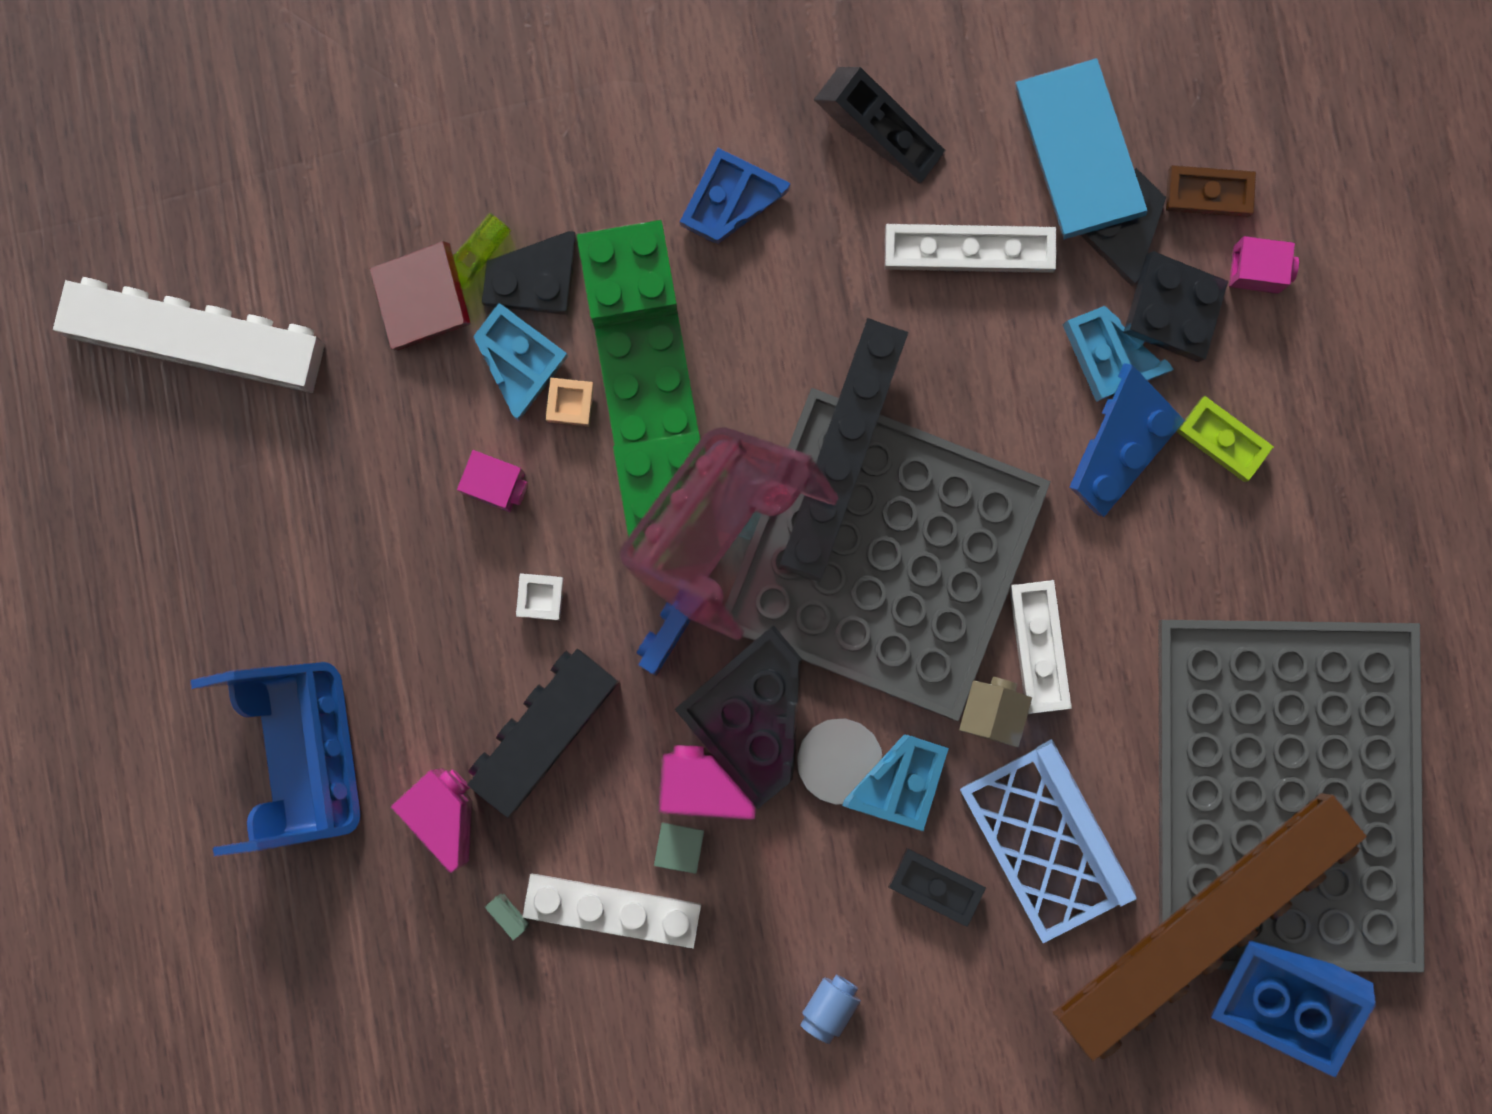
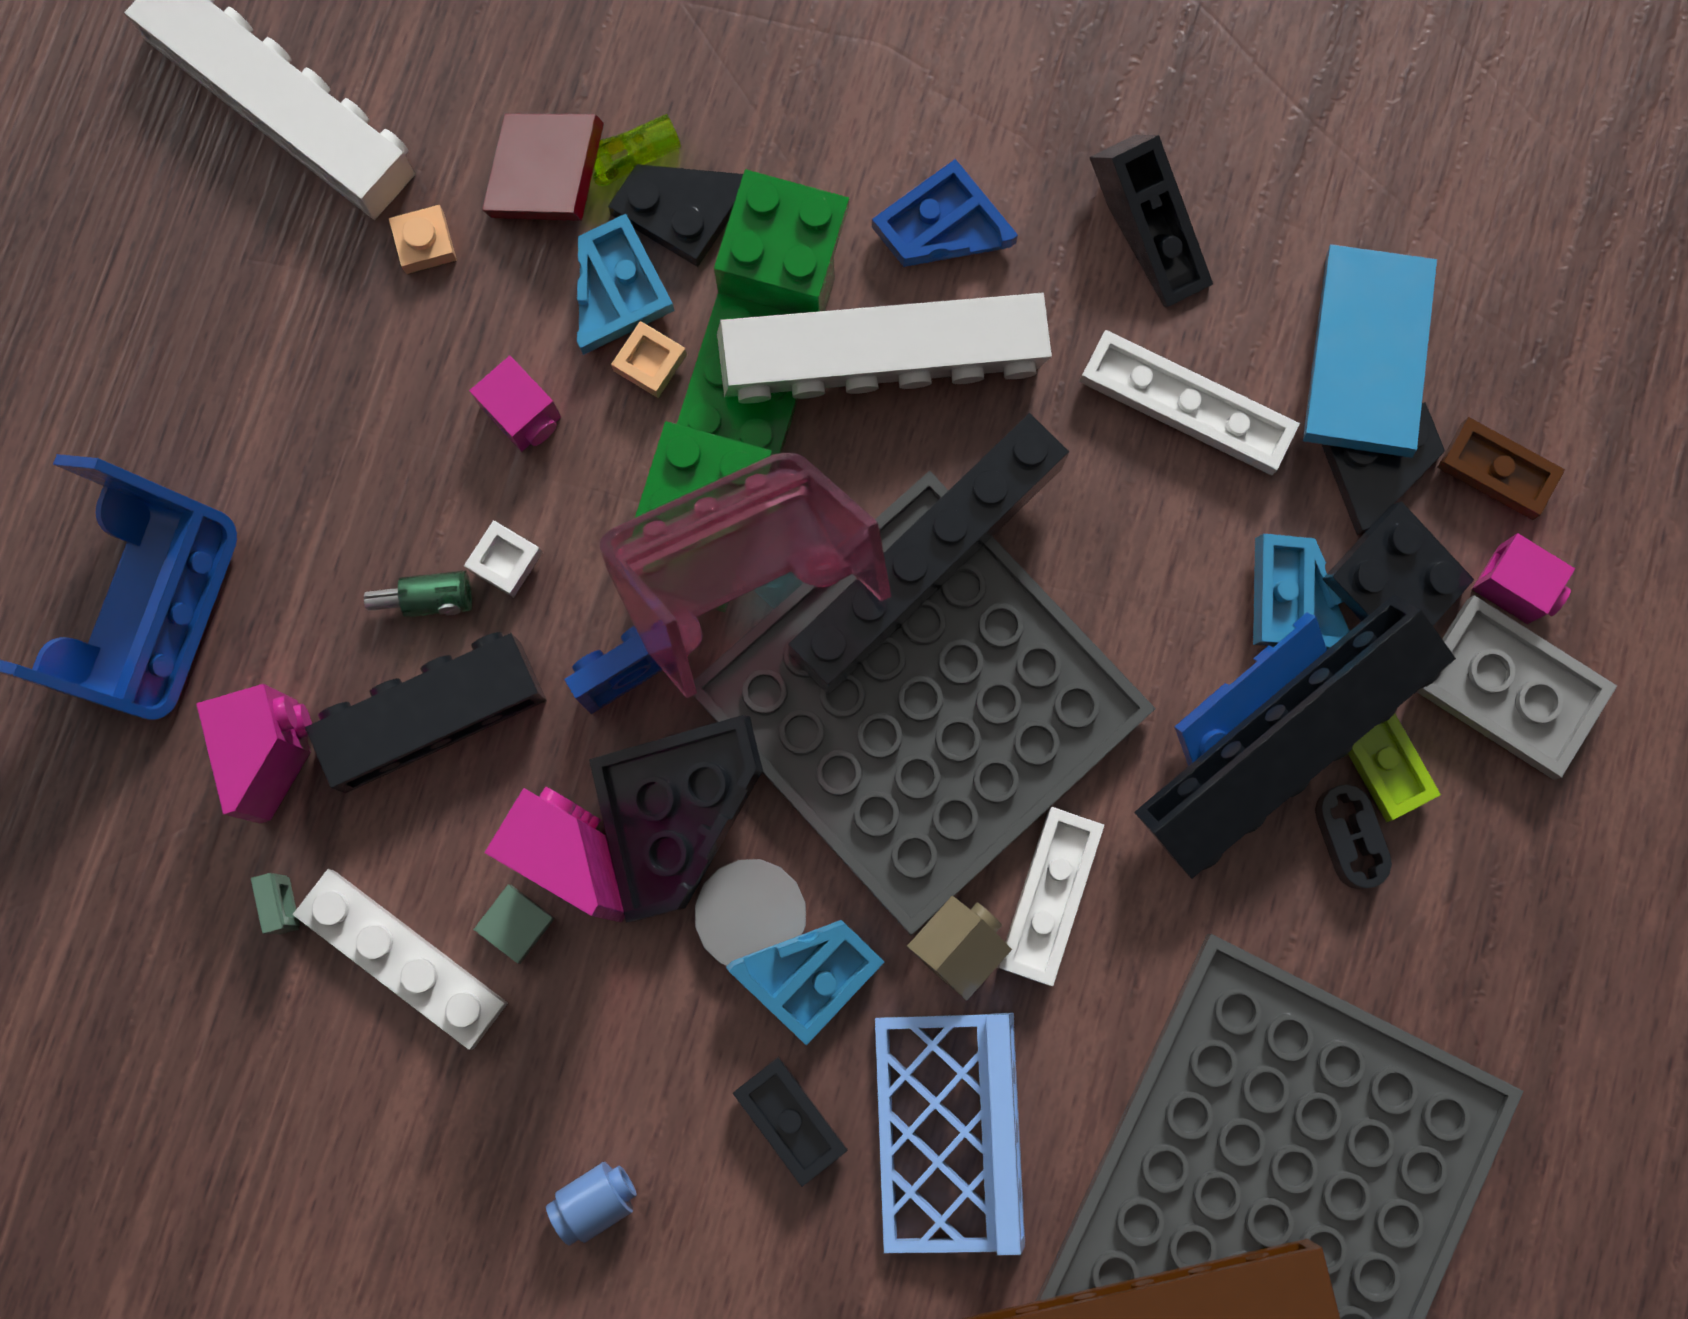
camera: 30 degrees right, 5 degrees down
none -> clear green piece [364,570,472,618]
none -> light nougat plate [389,205,457,274]
none -> white brick [717,293,1052,403]
none -> black brick [1134,595,1456,879]
none -> black beam [1315,785,1392,889]
none -> light grey plate [1417,595,1617,780]

